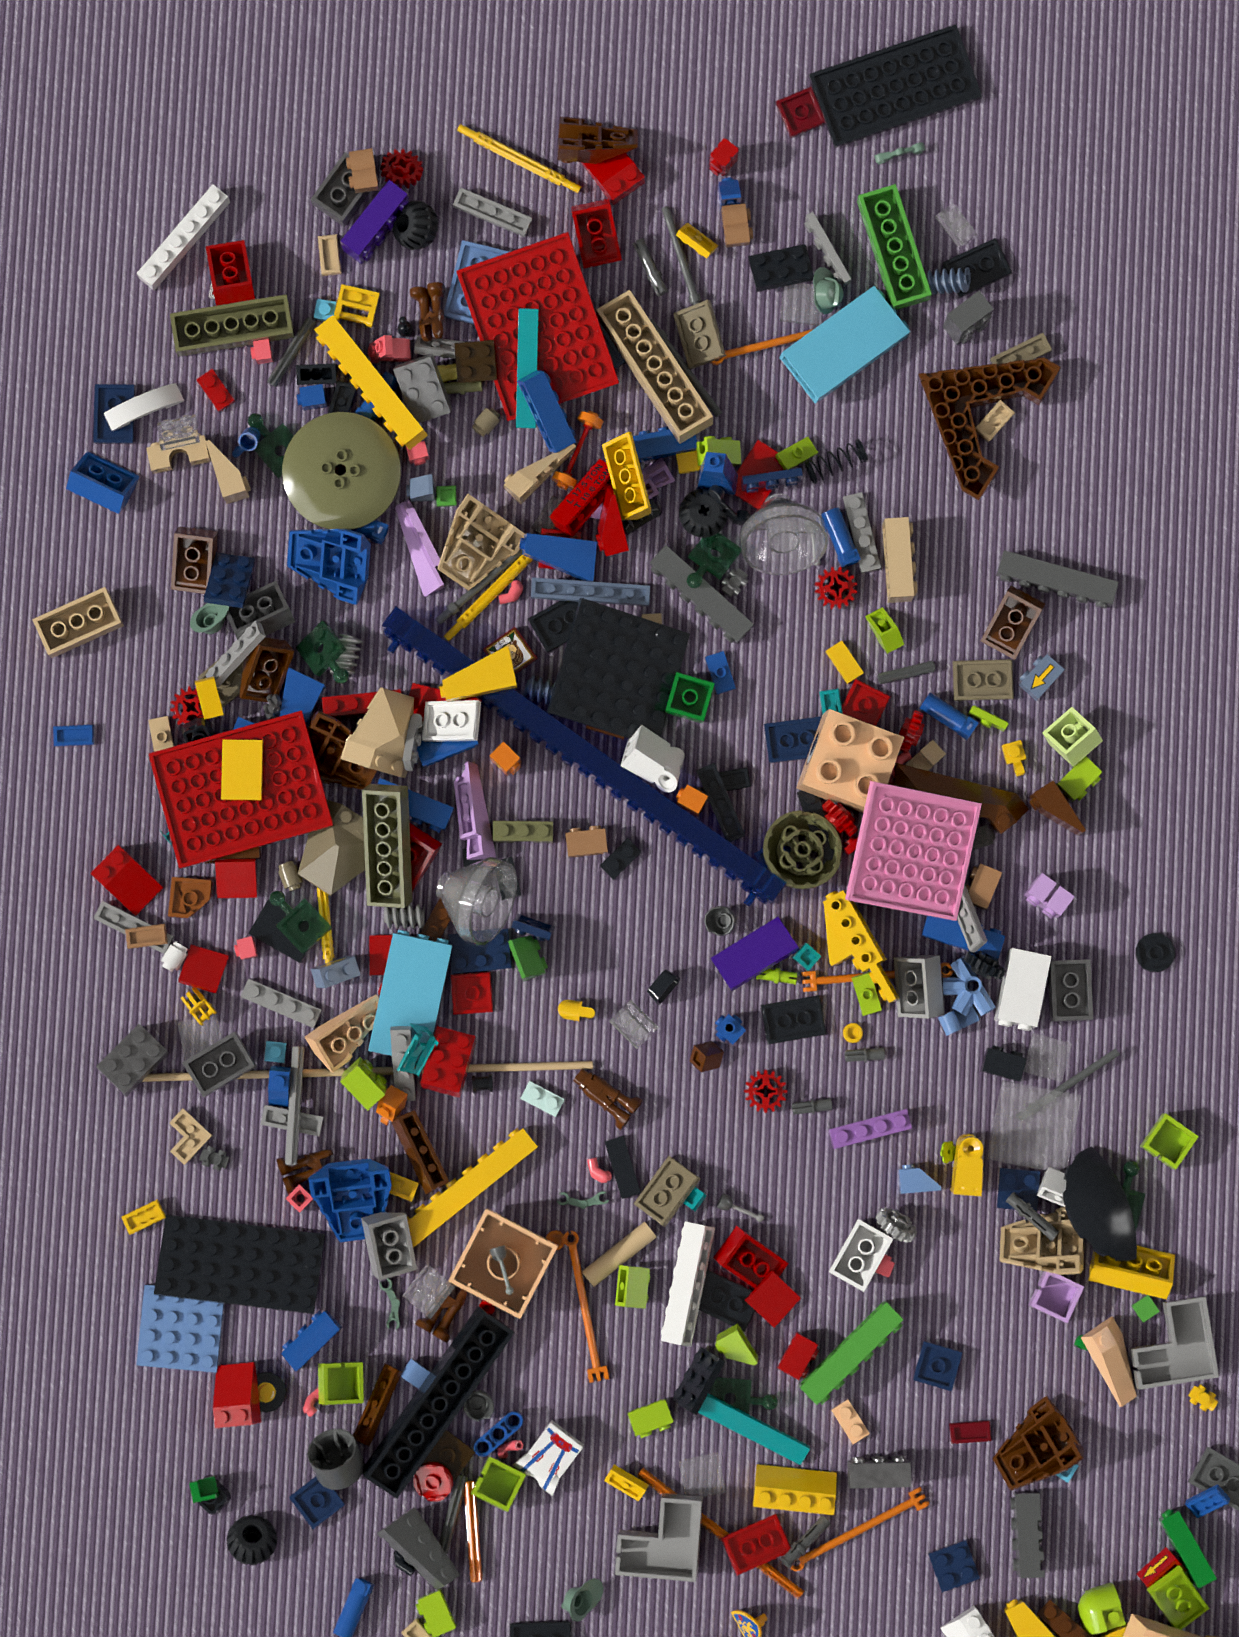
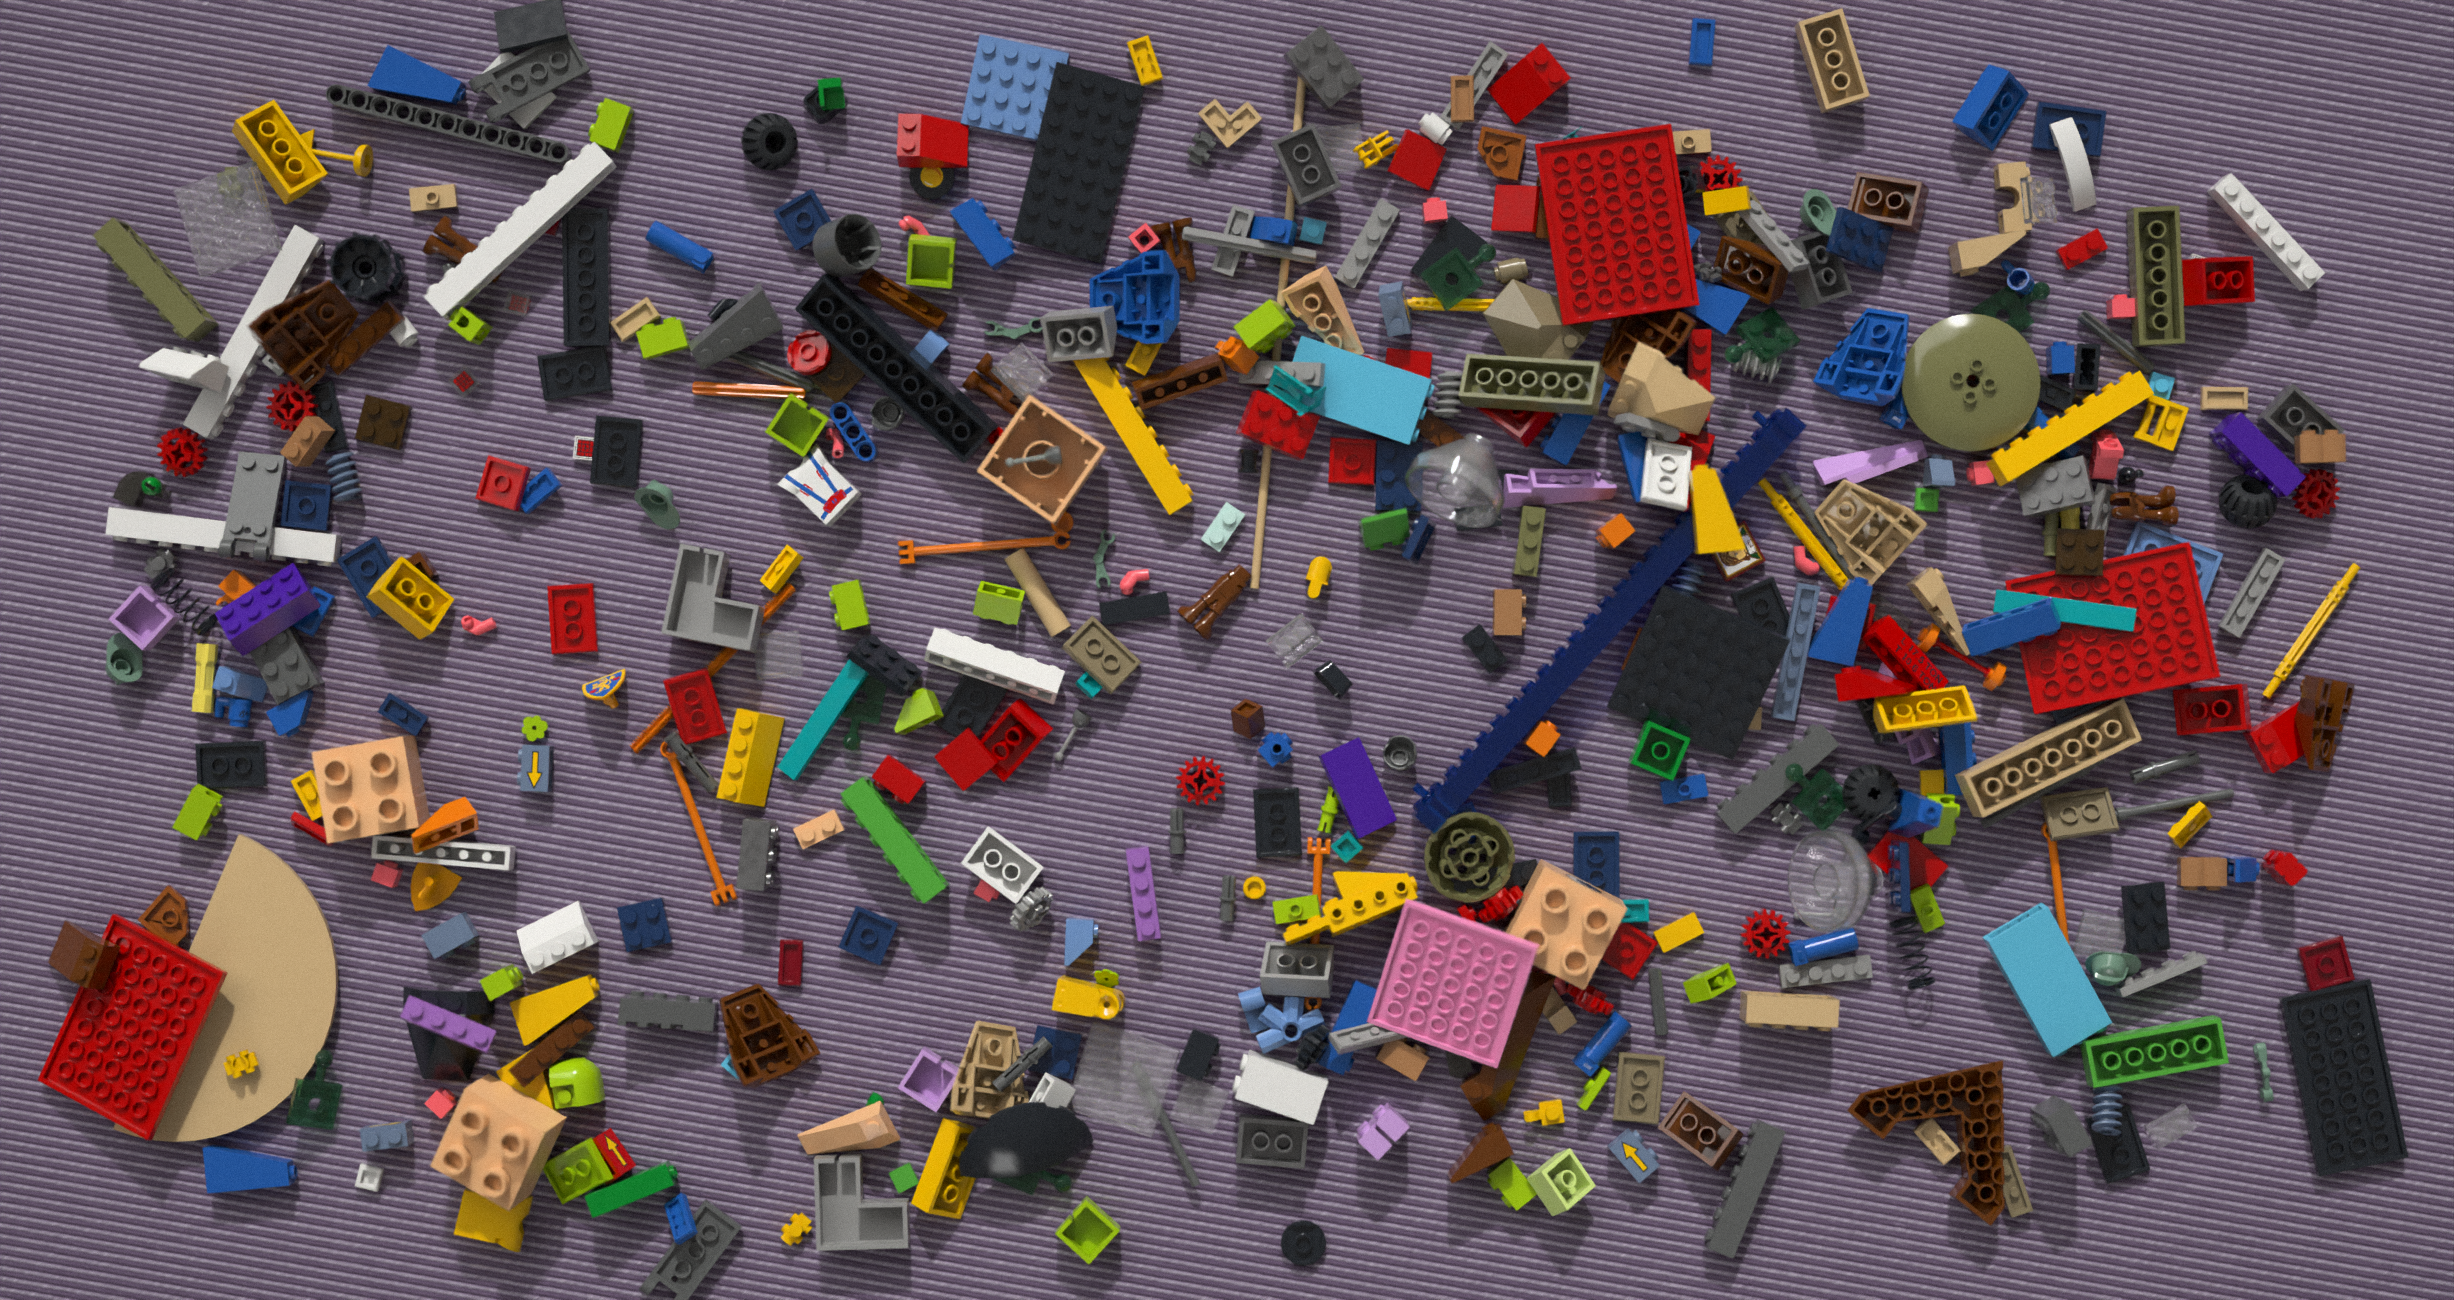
camera: 100 degrees right, 5 degrees up
yellow tile [221,740,263,800] -> none
dark tan brick [472,408,500,437] -> none
white piece [620,725,685,792] -> none

